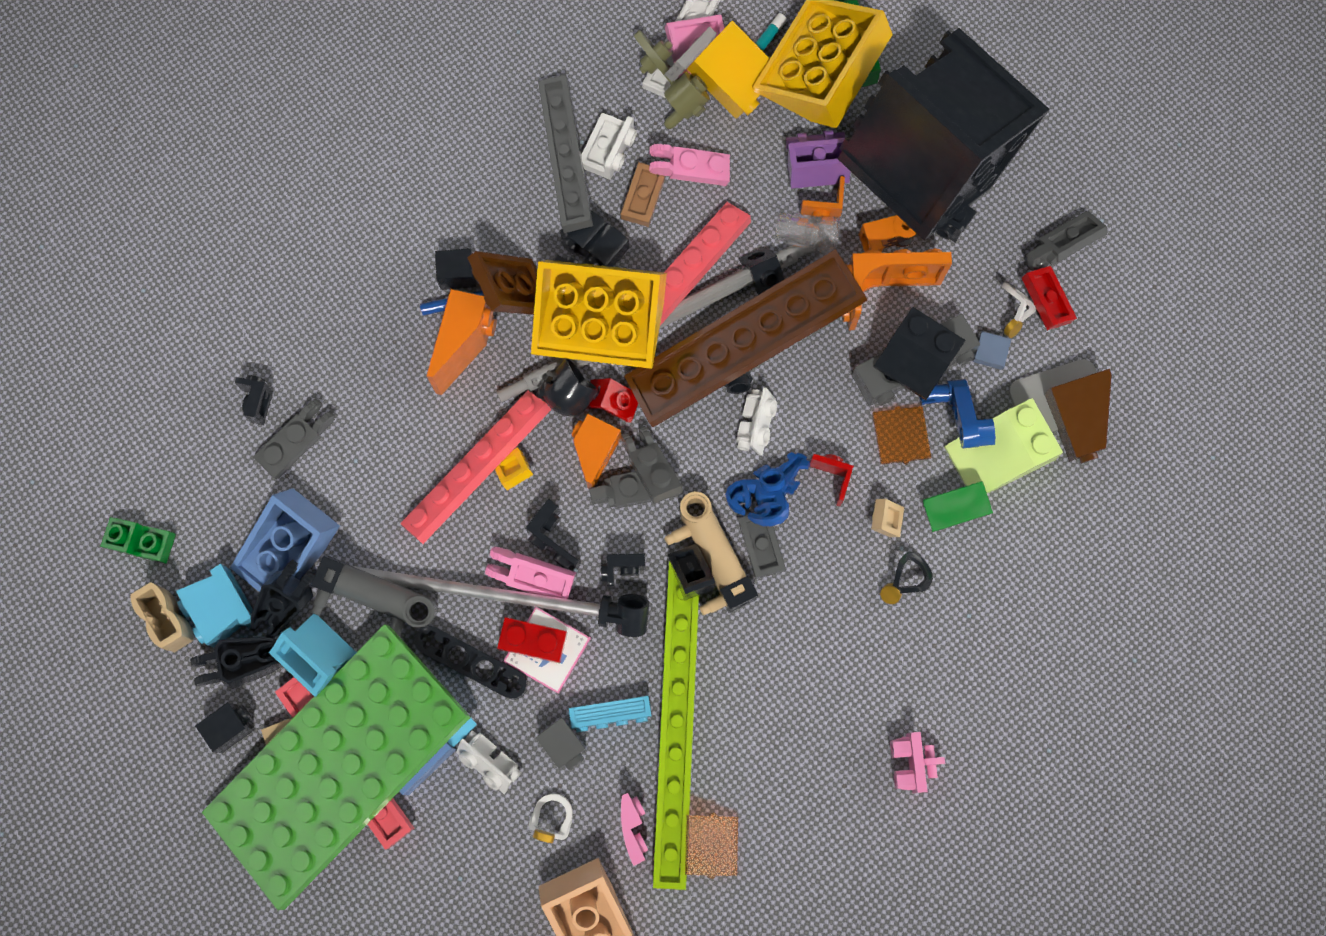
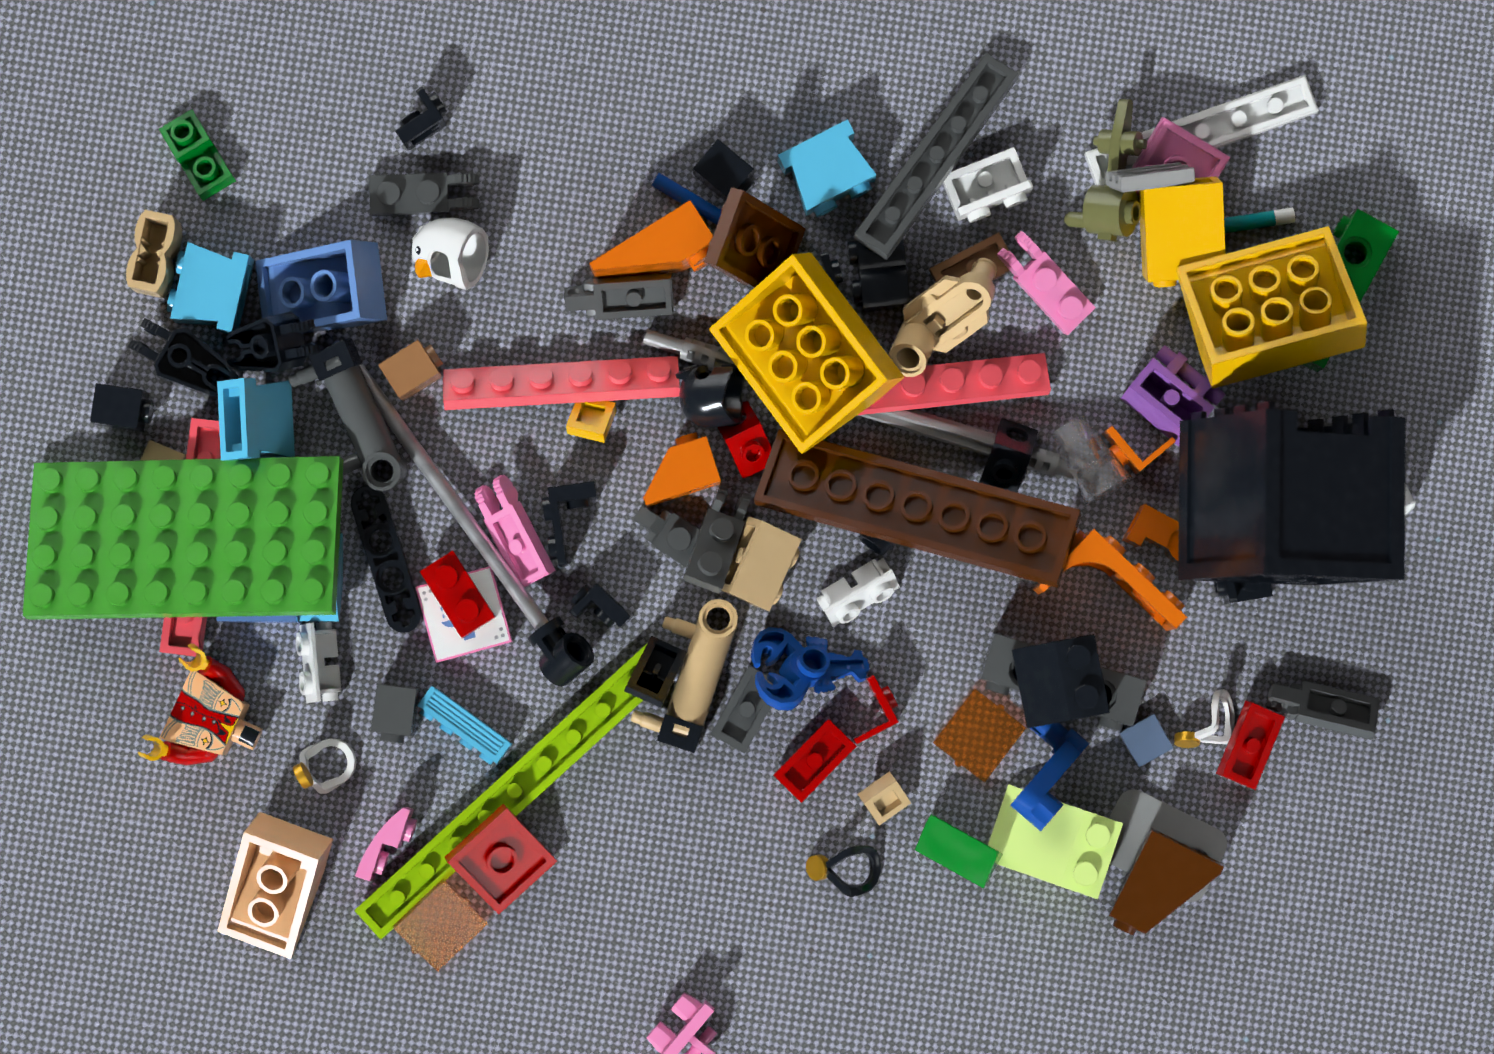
camera: 45 degrees right, 10 degrees up
none -> torso [138,643,263,766]
none -> medium nougat brick [378,340,443,402]
none -> white piece [412,218,489,290]
none -> red tile [445,803,557,915]
none -> dark grey hinge [564,273,674,320]
none -> tan brick [721,516,802,612]
none -> red plate [773,719,857,803]
none -> medium azure hips [777,119,876,217]
none -> tan piece [889,258,997,377]

